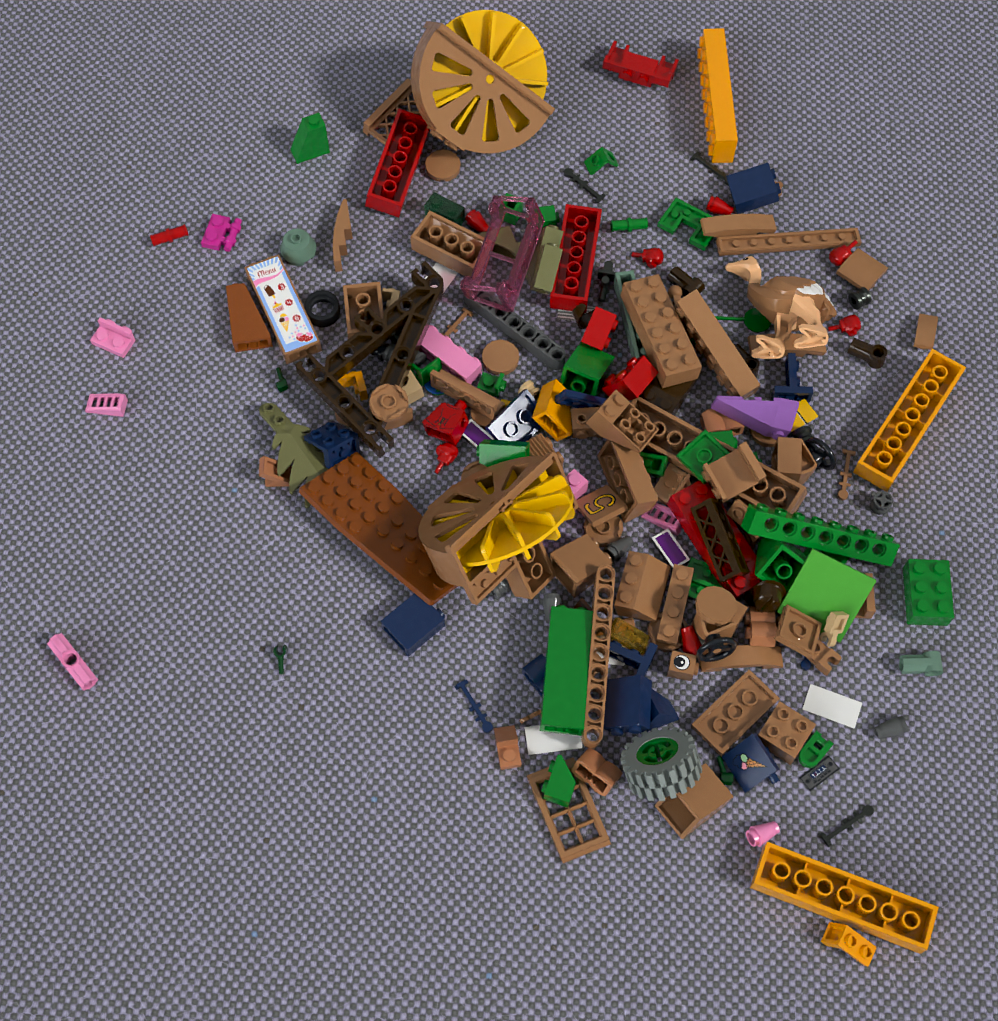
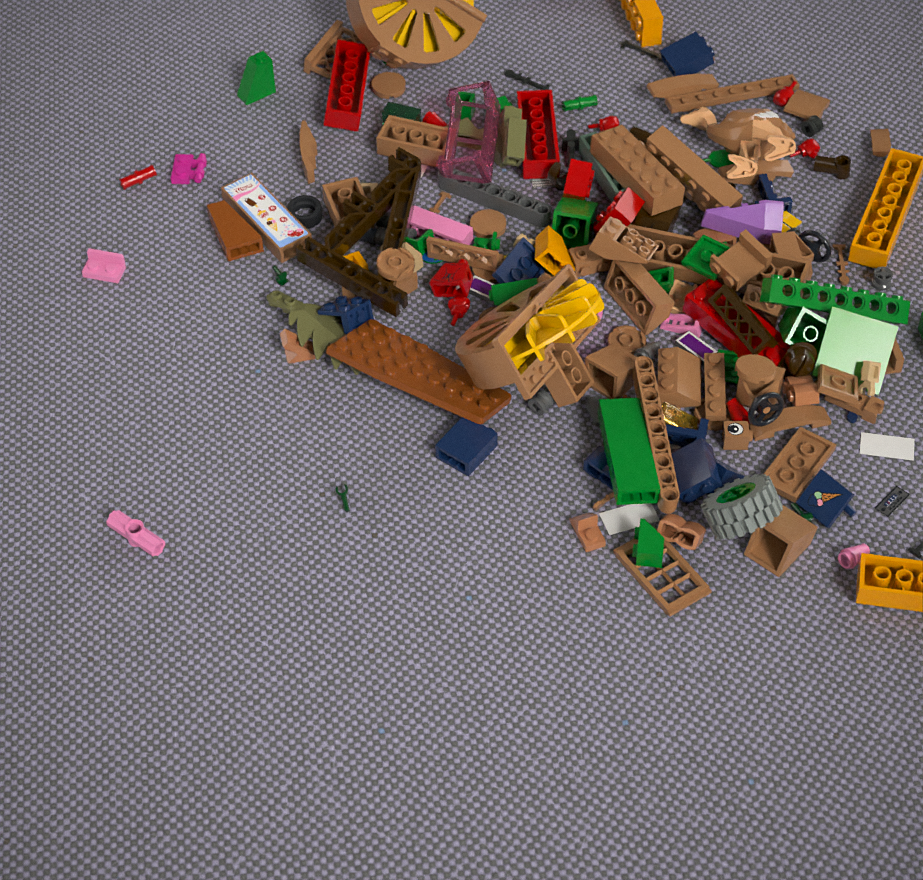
camera: 10 degrees left, 15 degrees down
bright pink slope [85,393,128,417] -> none
sand green cone [280,229,316,266] -> none
dark blue piece [454,679,493,733] -> none
dark blue tile [555,389,606,408] -> none
medium nougat tile [576,485,628,528] -> none
green bracket [584,147,619,175] -> none
green plate [657,198,714,251] -> none
red cone [706,196,734,215] -> none
medium nougat brick [758,701,816,765] -> none
green plate [798,730,834,768] -> none

